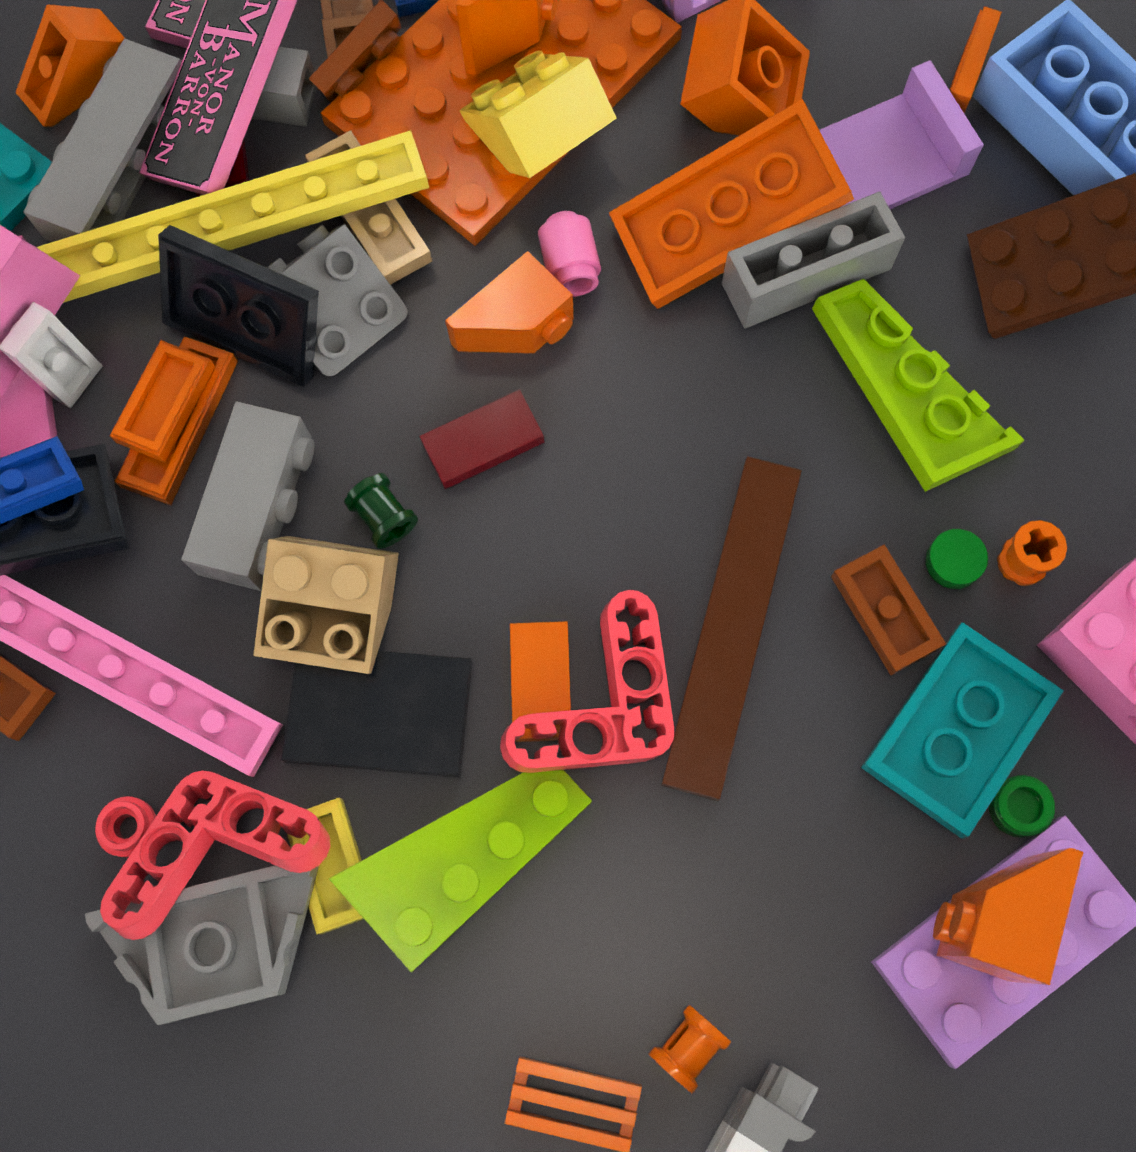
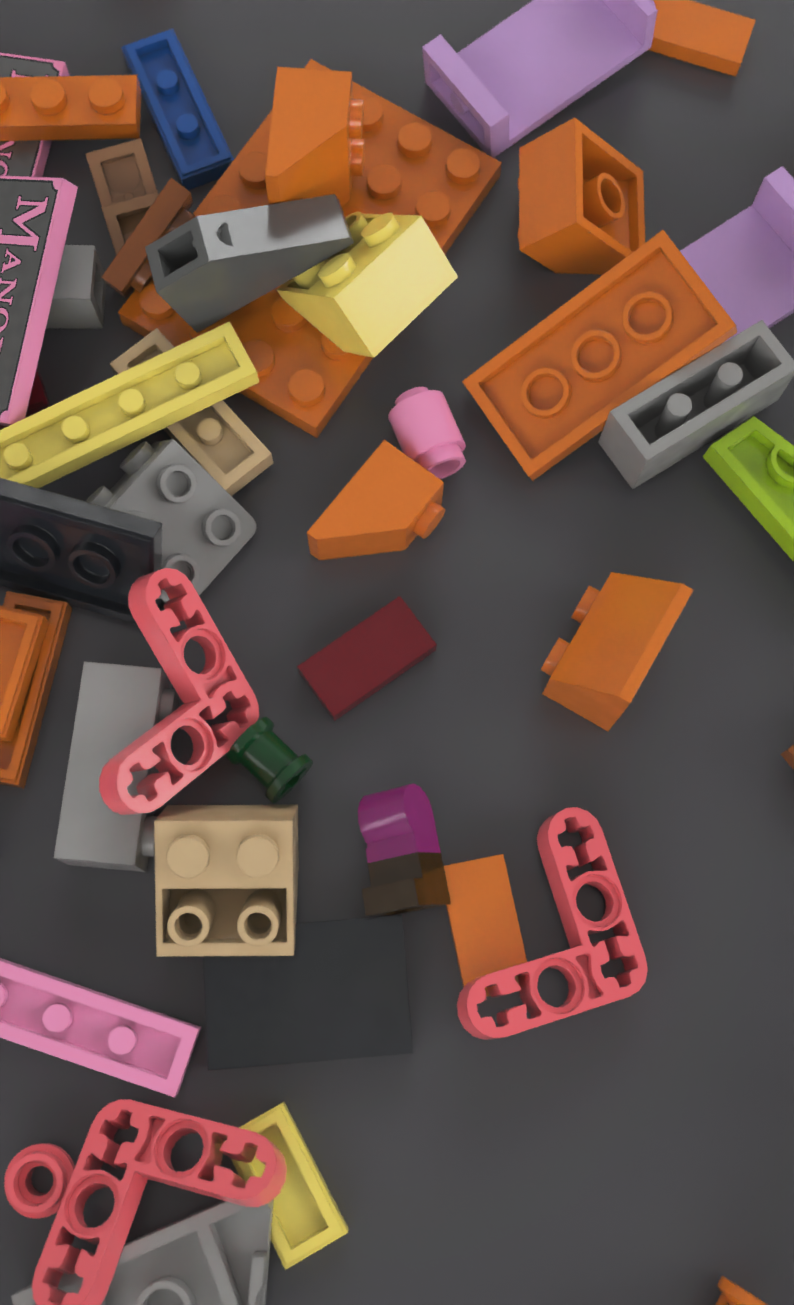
camera: 15 degrees left, 0 degrees up
lime wing [329,770,592,973] -> none
reddish brown tile [661,456,802,801] -> none
none -> coral beam [99,568,259,815]
none -> dark grey slope [145,194,354,333]
none -> leg [358,783,451,916]
none -> orange slope [541,572,694,731]

